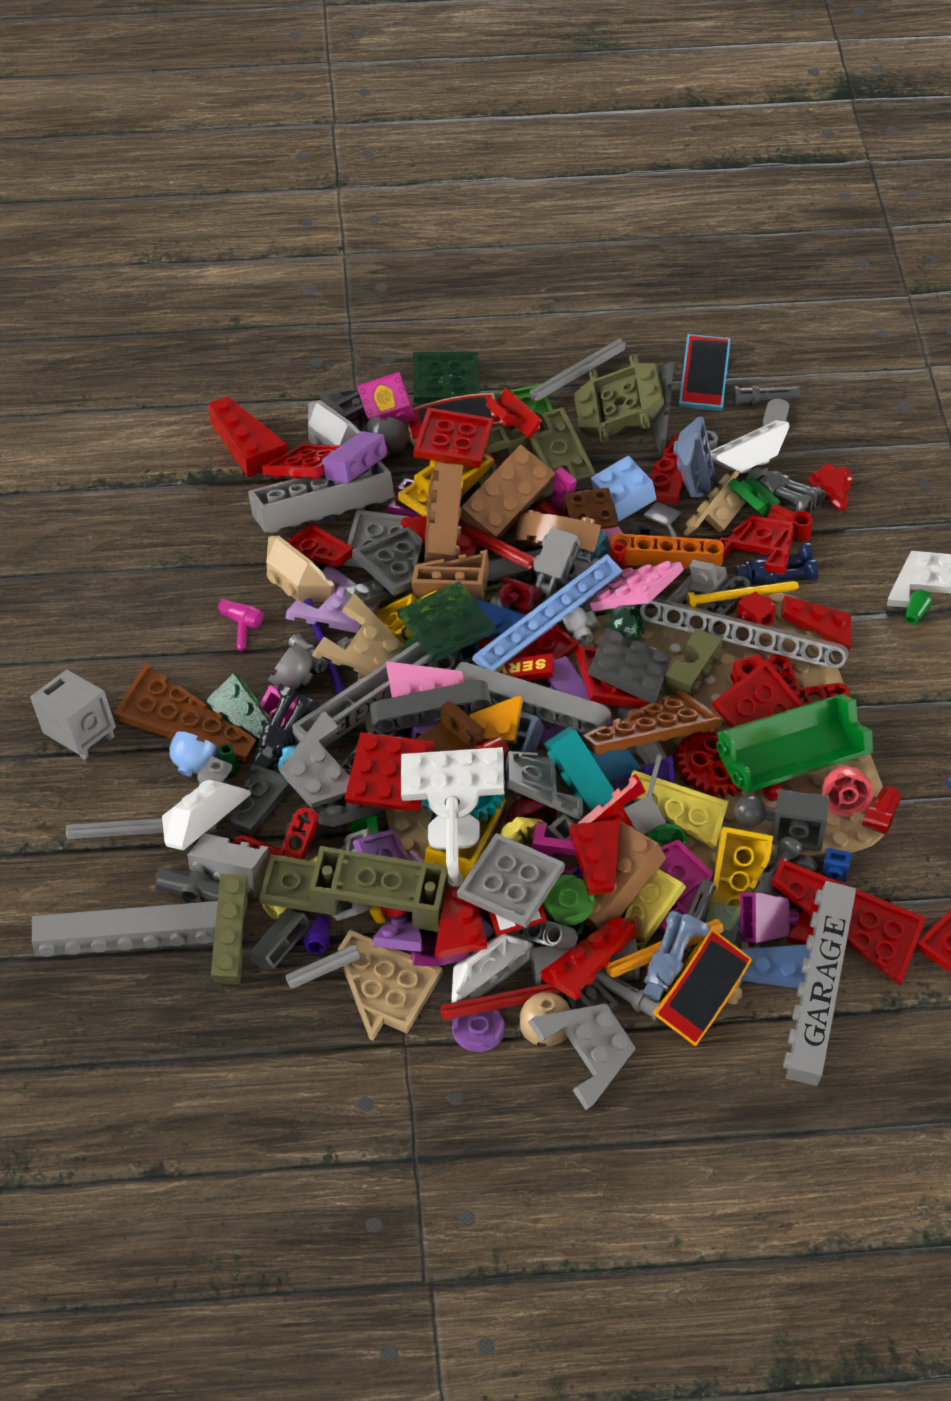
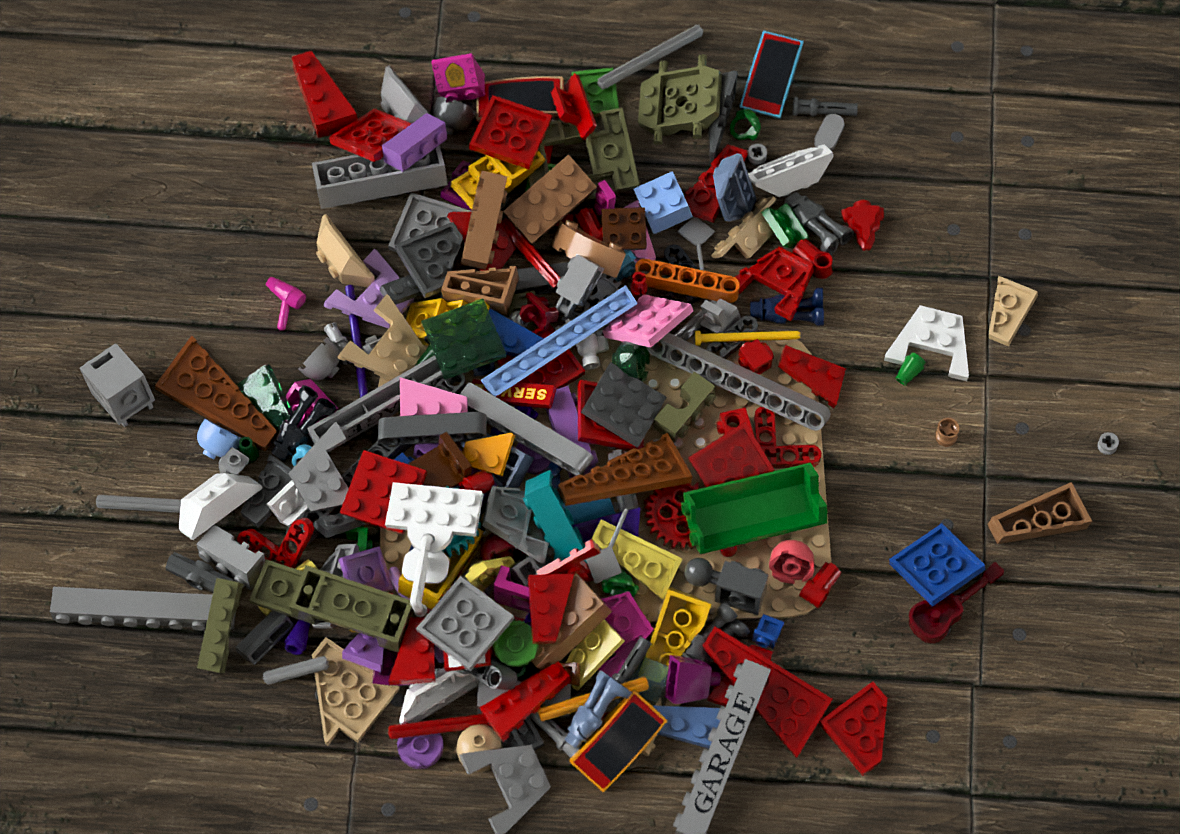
camera: 10 degrees right, 15 degrees up
red wing [286,524,354,567] -> none
dark grey wing [320,387,365,421] -> none
clear green plate [413,351,479,403] -> none
none -> white bracket [267,480,308,527]
none -> green piece [730,109,761,141]

